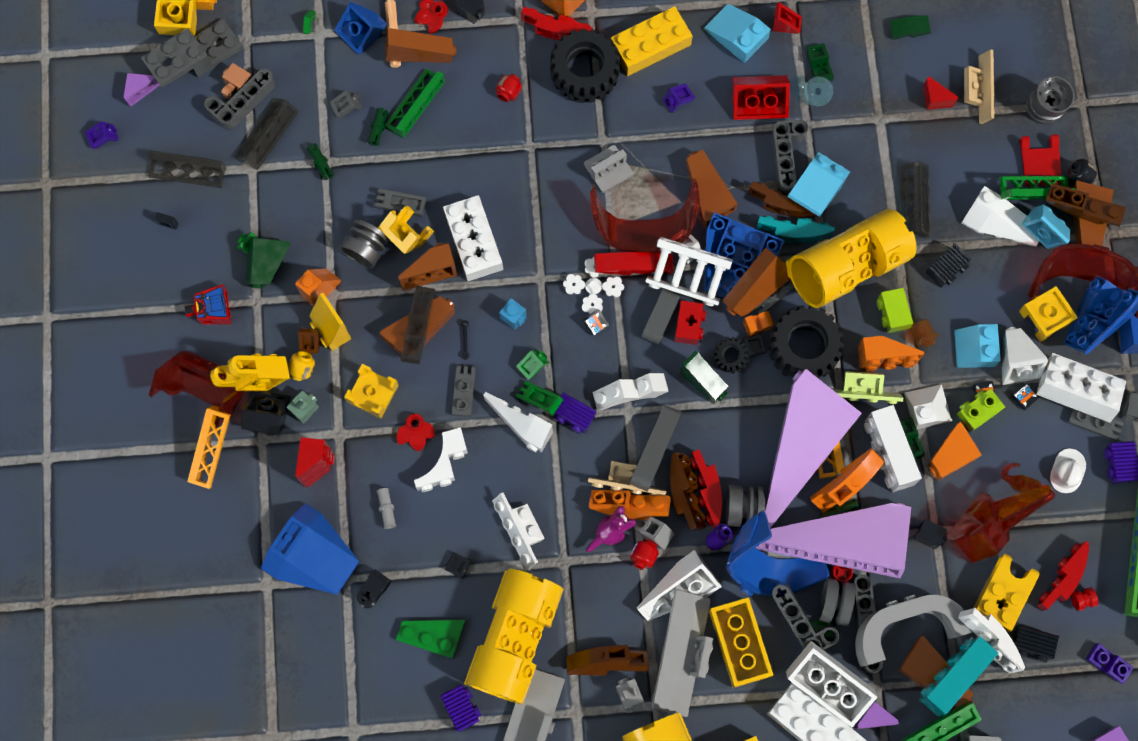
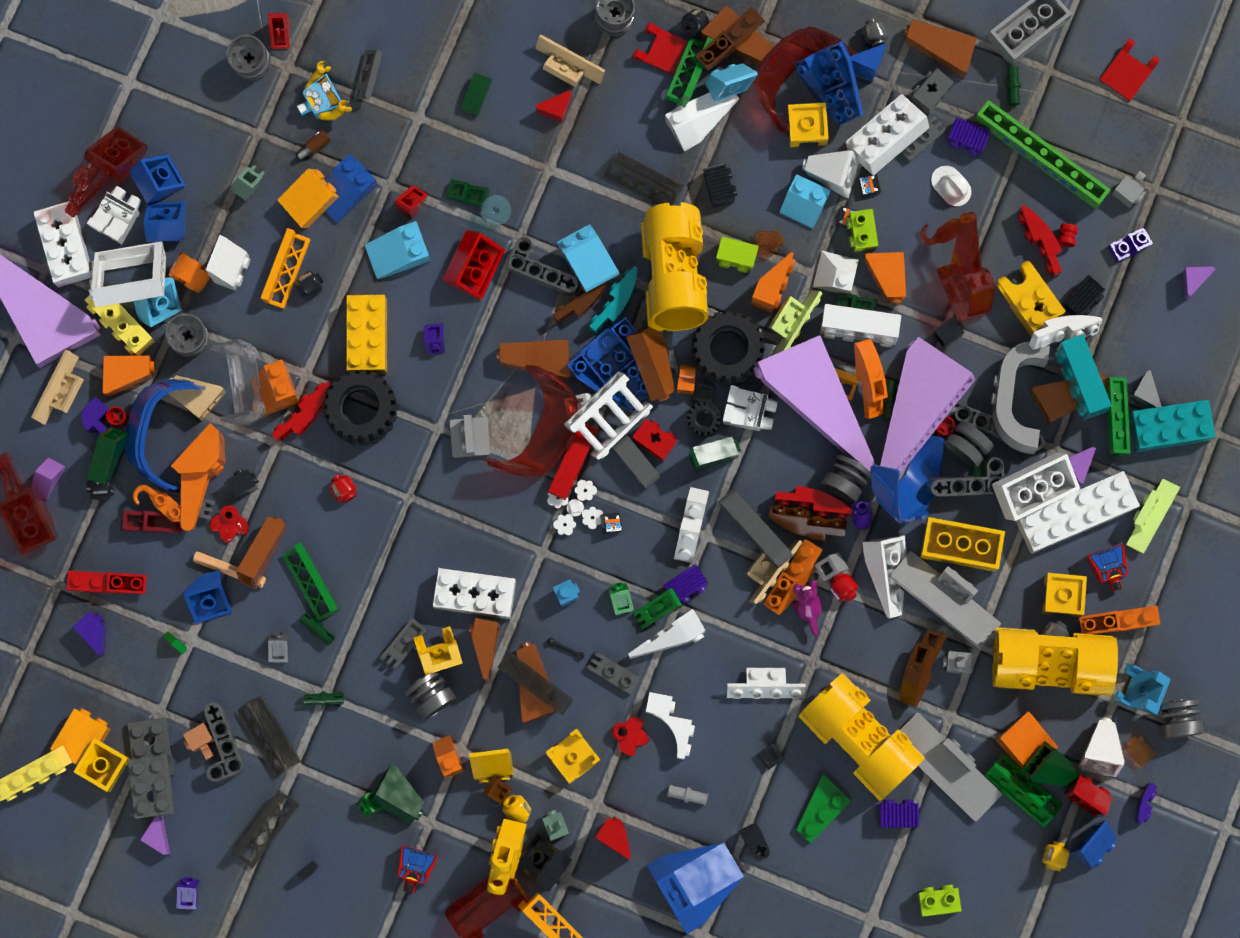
camera: 60 degrees left, 5 degrees up
none -> white hips [723,385,778,431]

